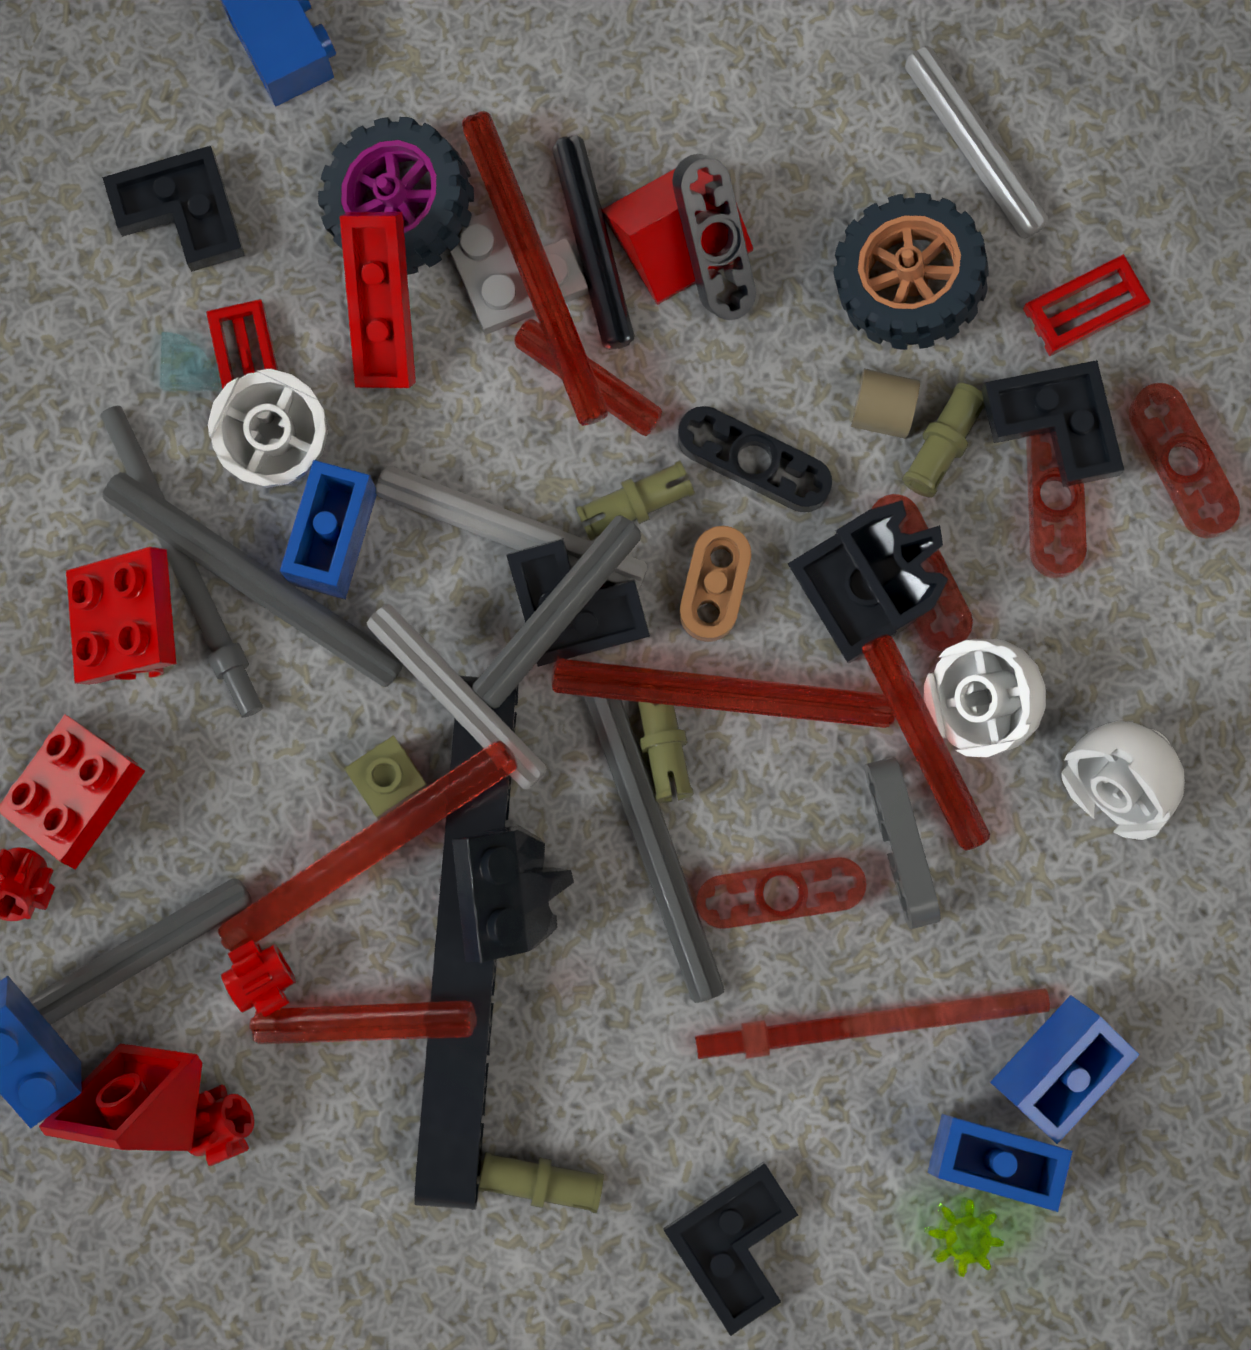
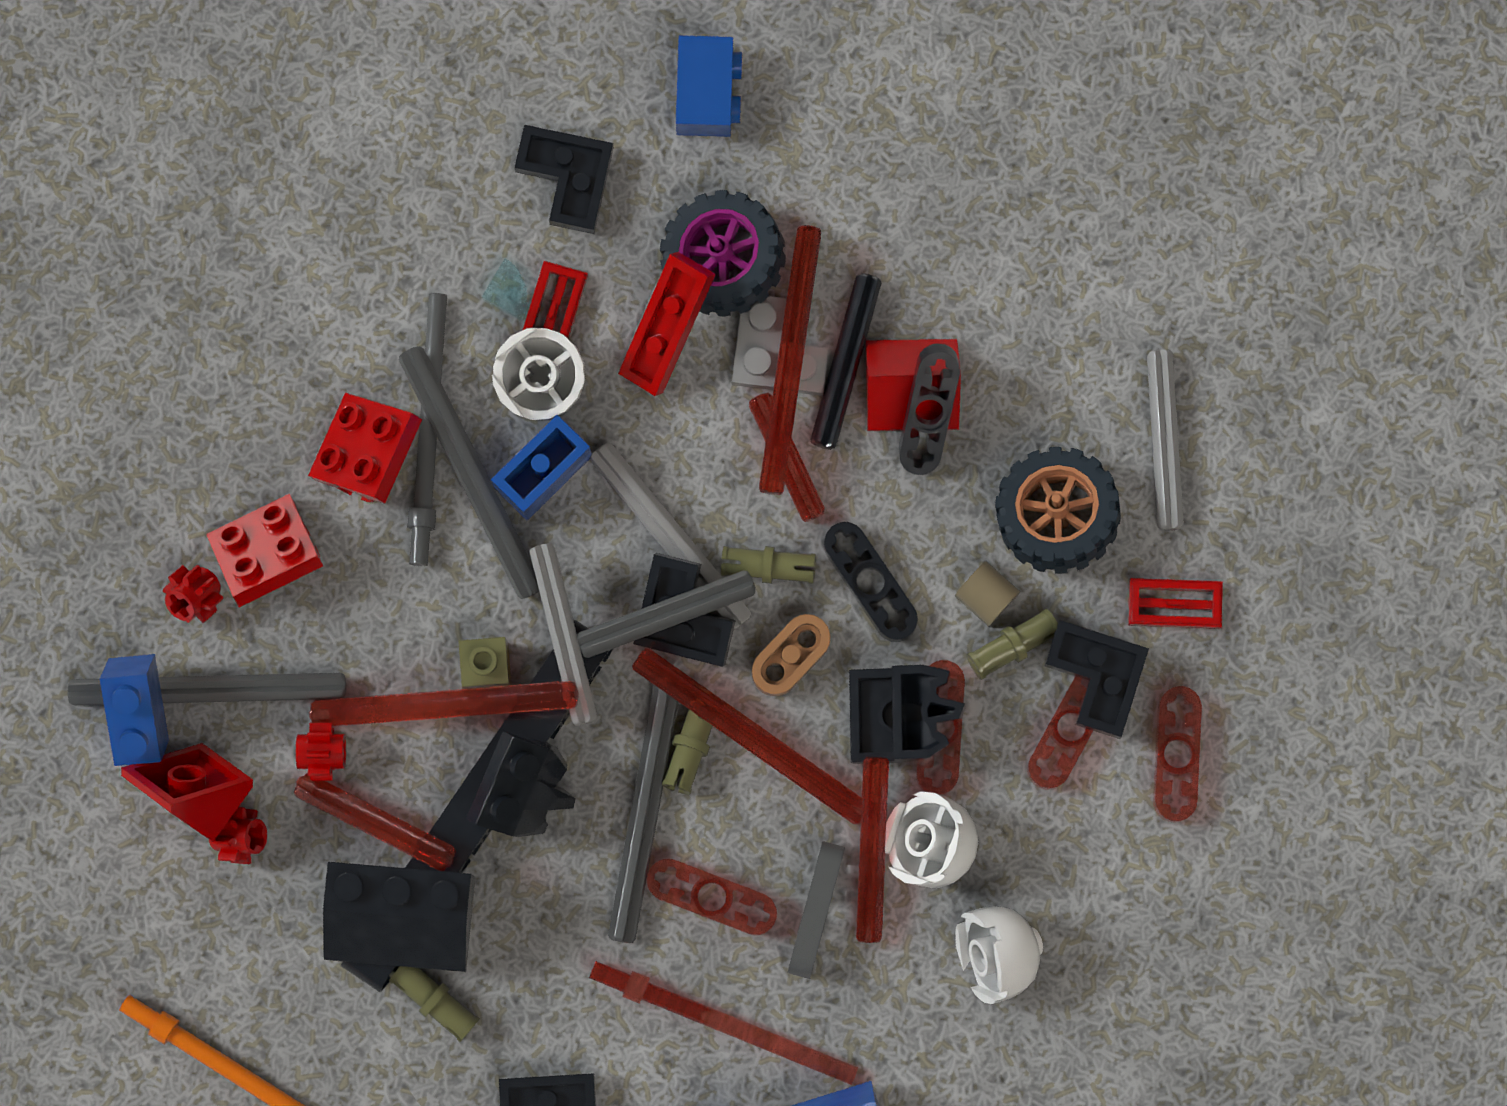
camera: 30 degrees right, 0 degrees up
none -> black slope [323,862,475,972]

